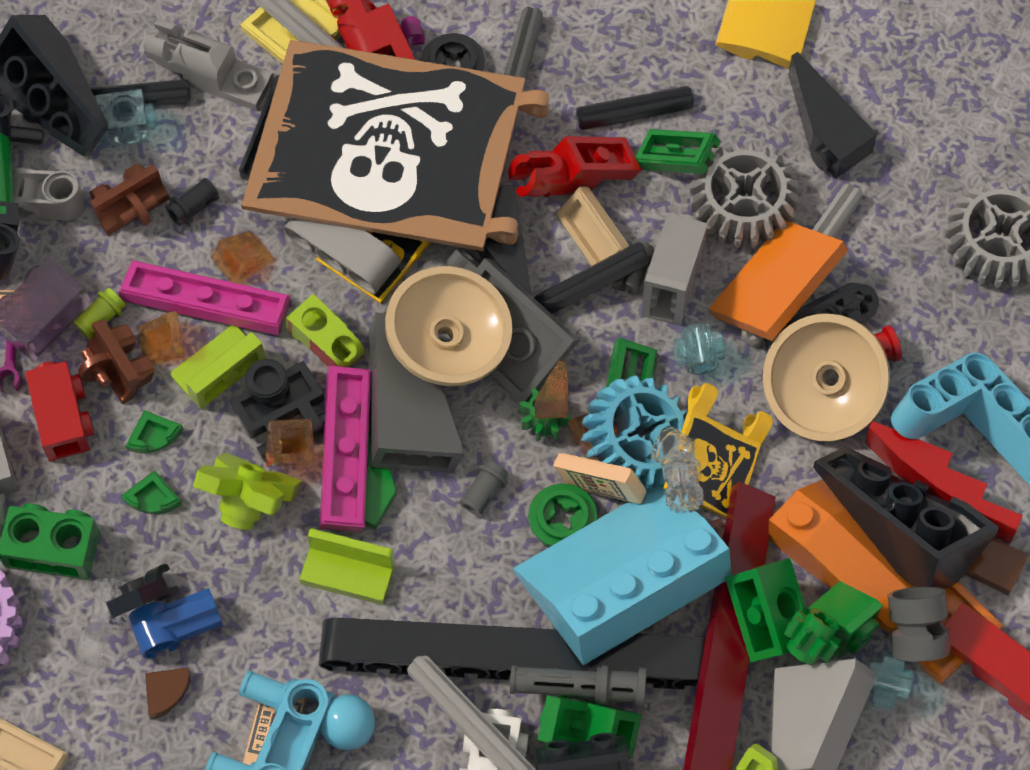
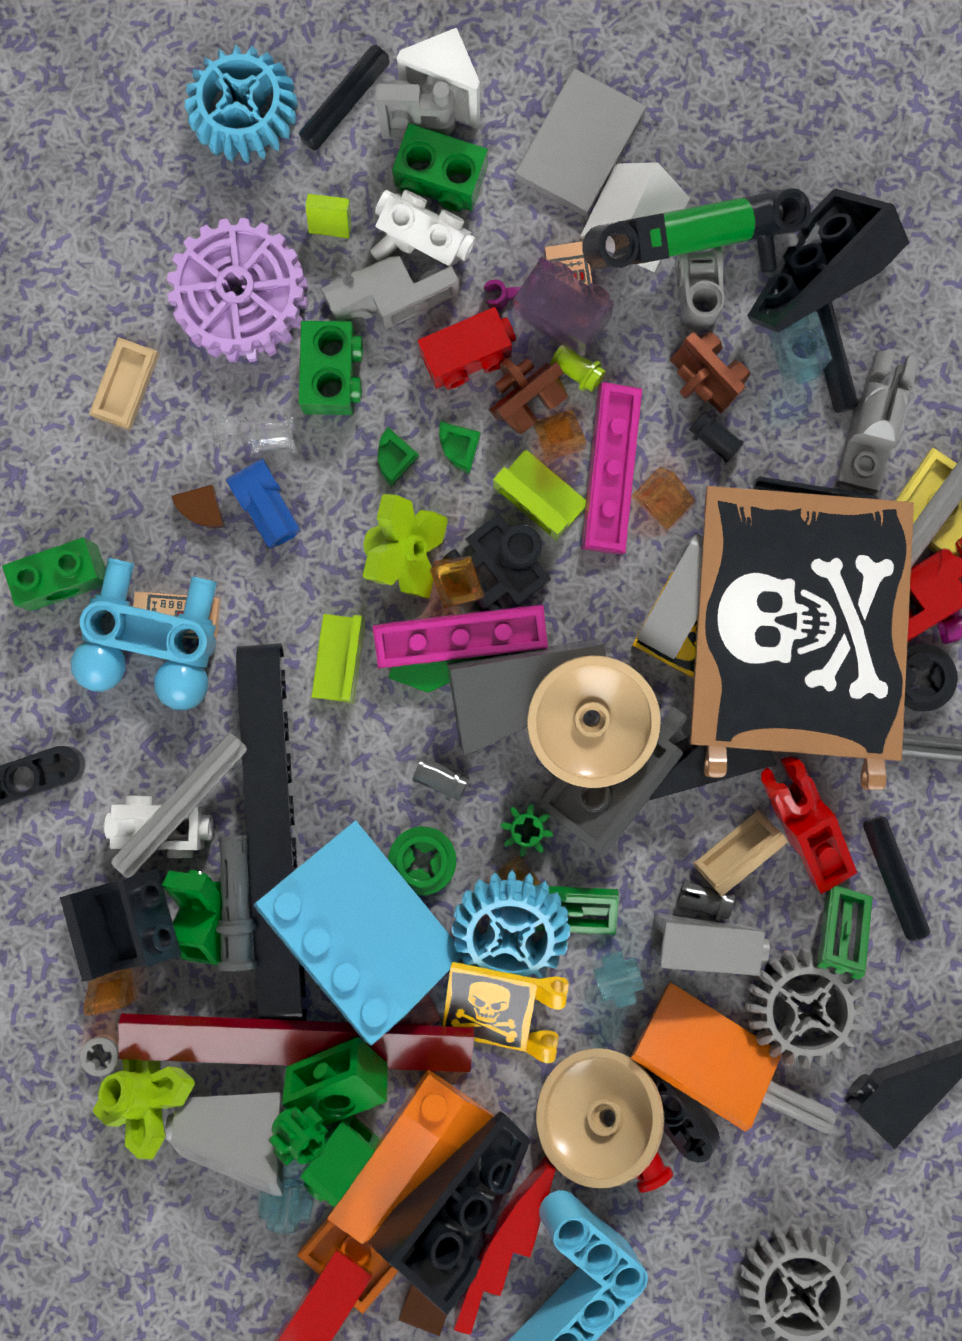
camera: 85 degrees right, 20 degrees up
black plate [106,564,179,618] -> none
lime leg [286,294,366,368] -> none
black axle [534,242,651,314] -> none
clear orange slope [535,361,568,419] -> none
light nougat tile [553,453,647,504] -> none
clear connector [651,427,704,513] -> none
dark grey wheel [887,587,951,662] -> none

